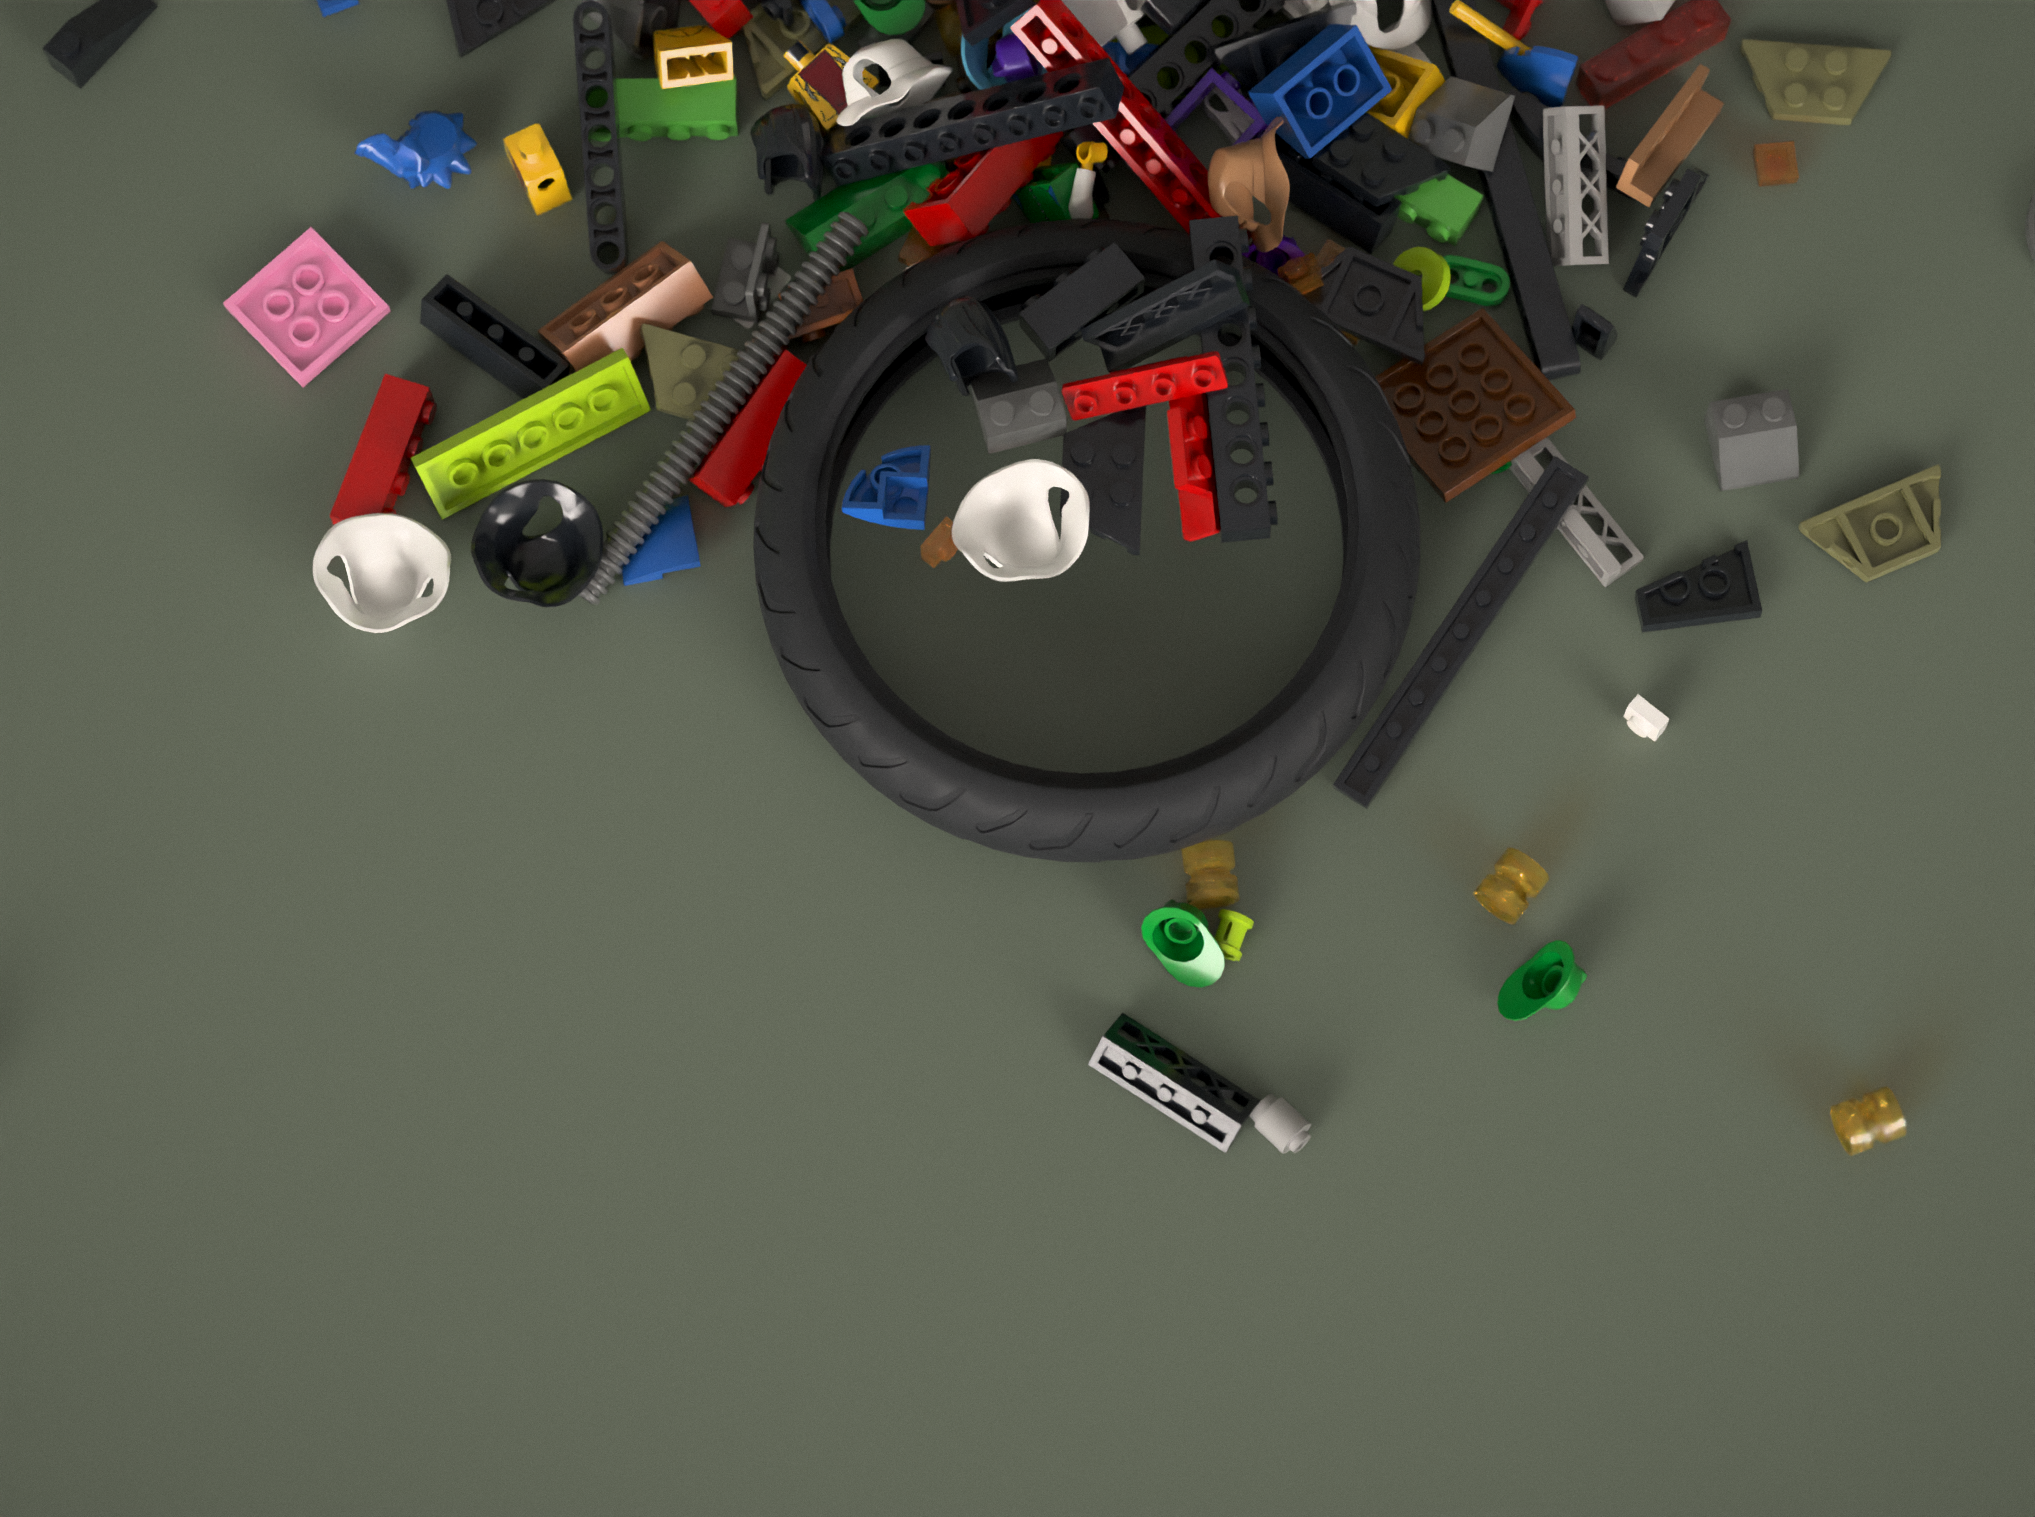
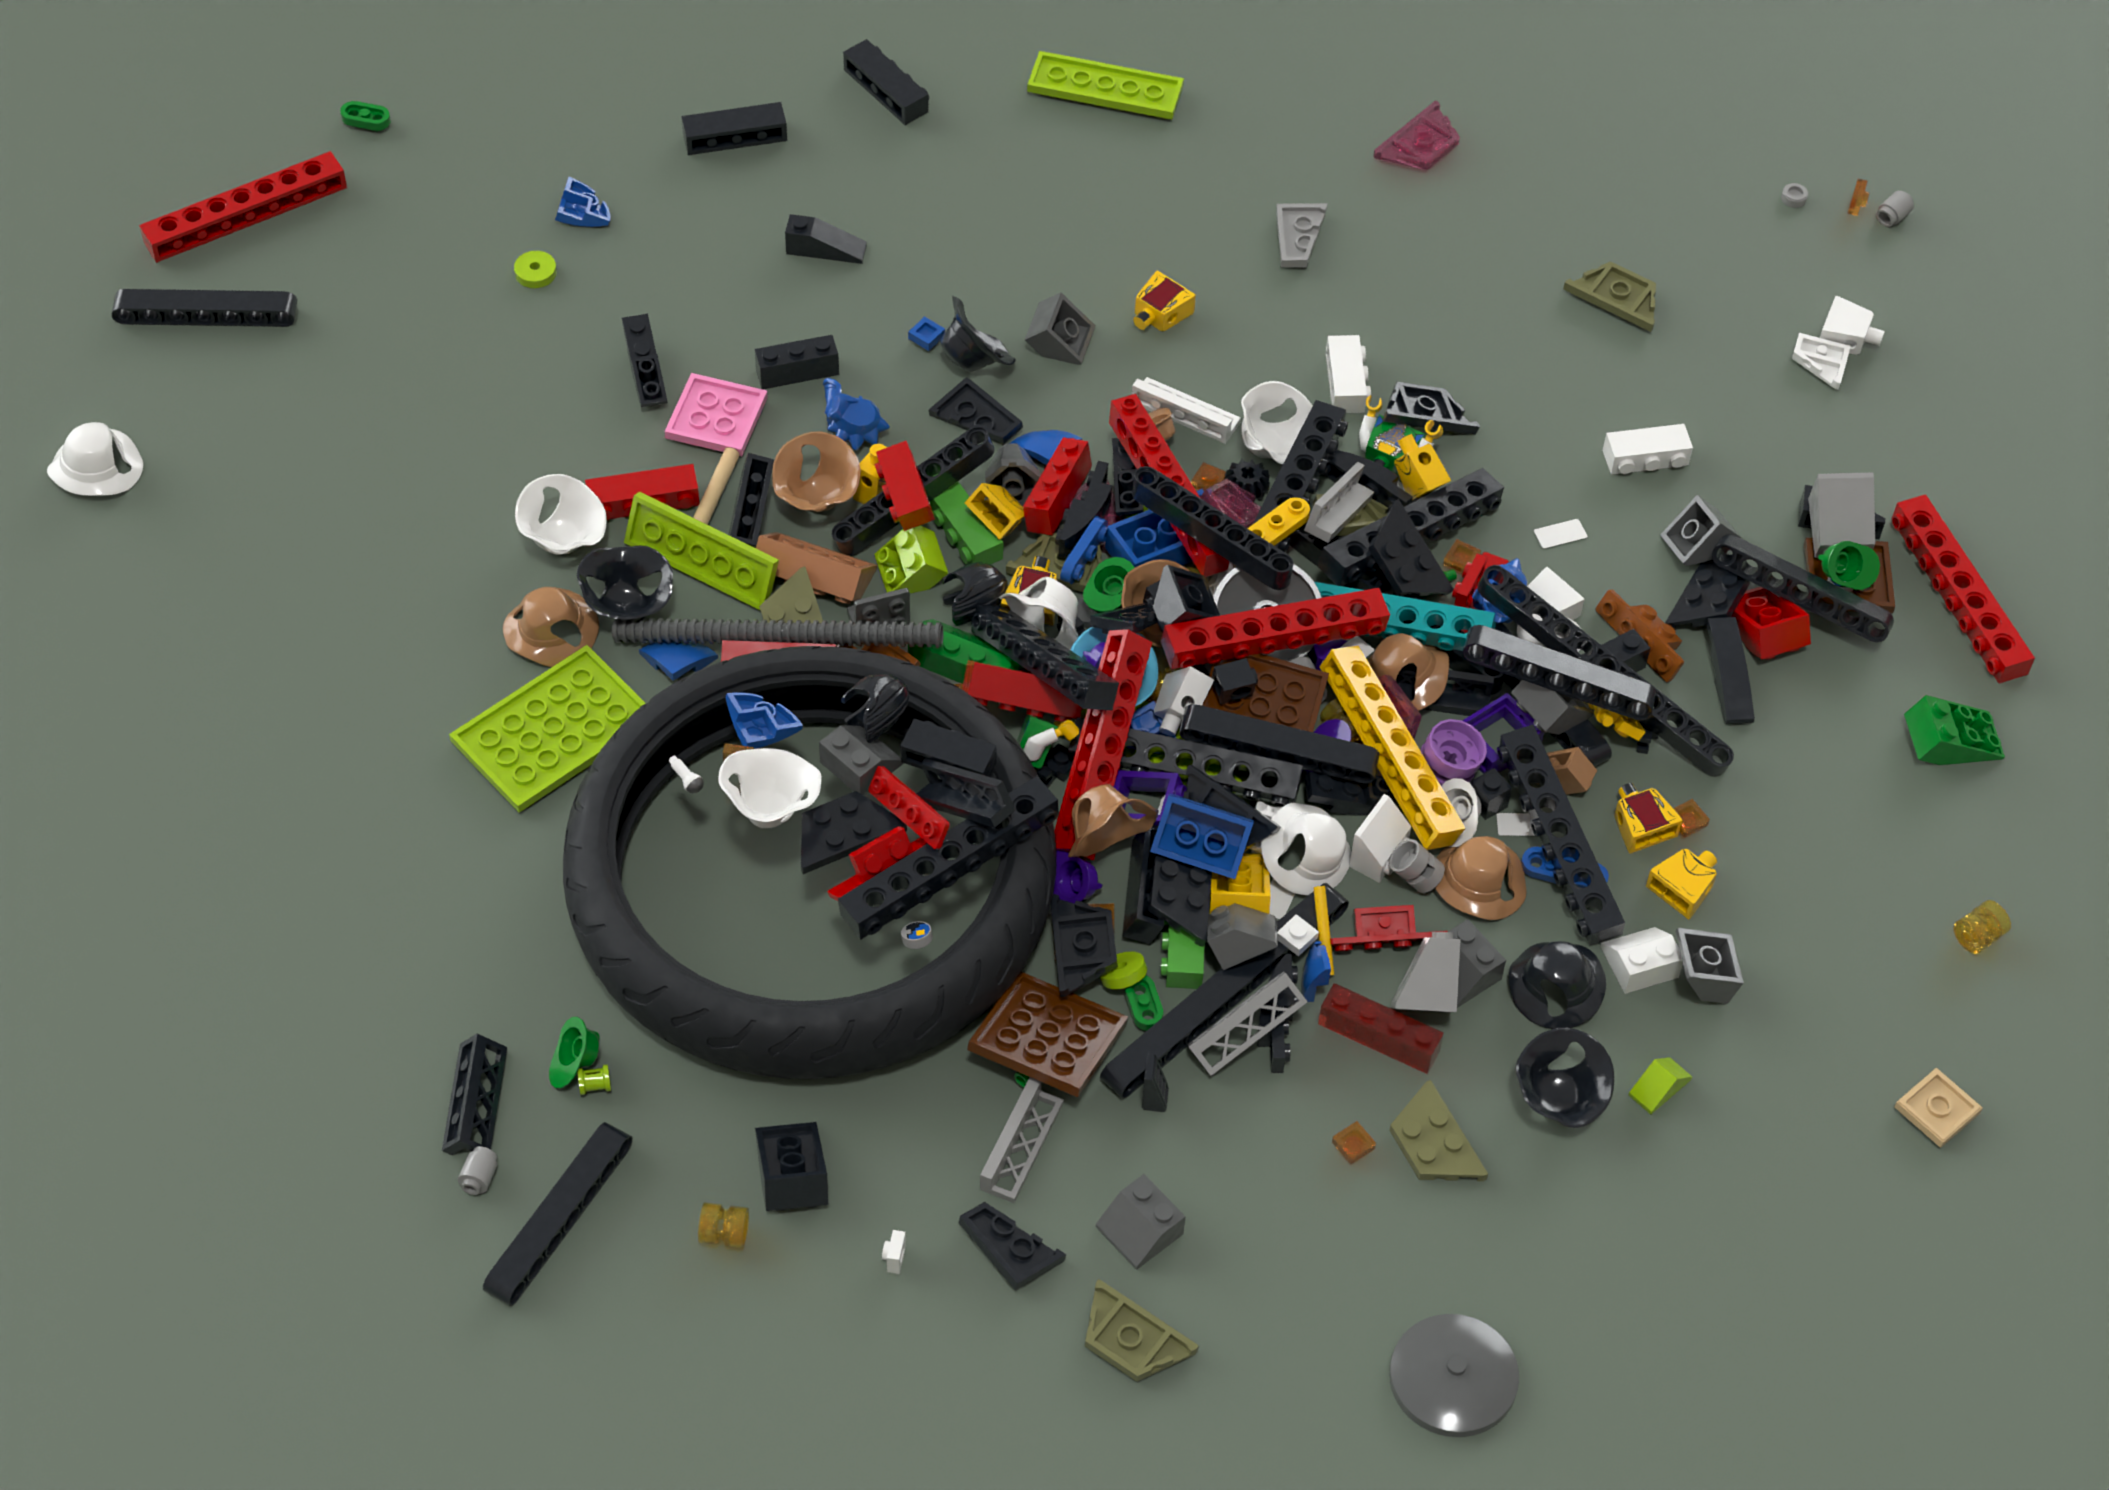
camera: 55 degrees right, 20 degrees down
clear yellow wheel [1181,840,1240,909] -> none
clear orange plate [1278,252,1324,295] -> none
black plate [1333,456,1589,809] -> none
green piece [1497,940,1587,1021] -> none
medium nougat fence [1616,64,1724,207] -> none
black wing [1623,168,1709,298] -> none
none -> lime plate [449,645,646,813]
none -> black beam [483,1122,633,1306]
none -> medium nougat piece [503,587,599,667]
none -> black slope [622,313,668,407]
none -> white piece [669,756,704,794]
none -> tan piece [693,447,740,525]
none -> black brick [754,335,839,389]
none -> black slope [755,1122,828,1211]
none -> medium nougat piece [772,431,861,512]
none -> red brick [874,440,935,531]
none -> lime slope [874,525,948,594]
none -> tile [901,921,933,949]
none -> white plate [1277,914,1319,956]

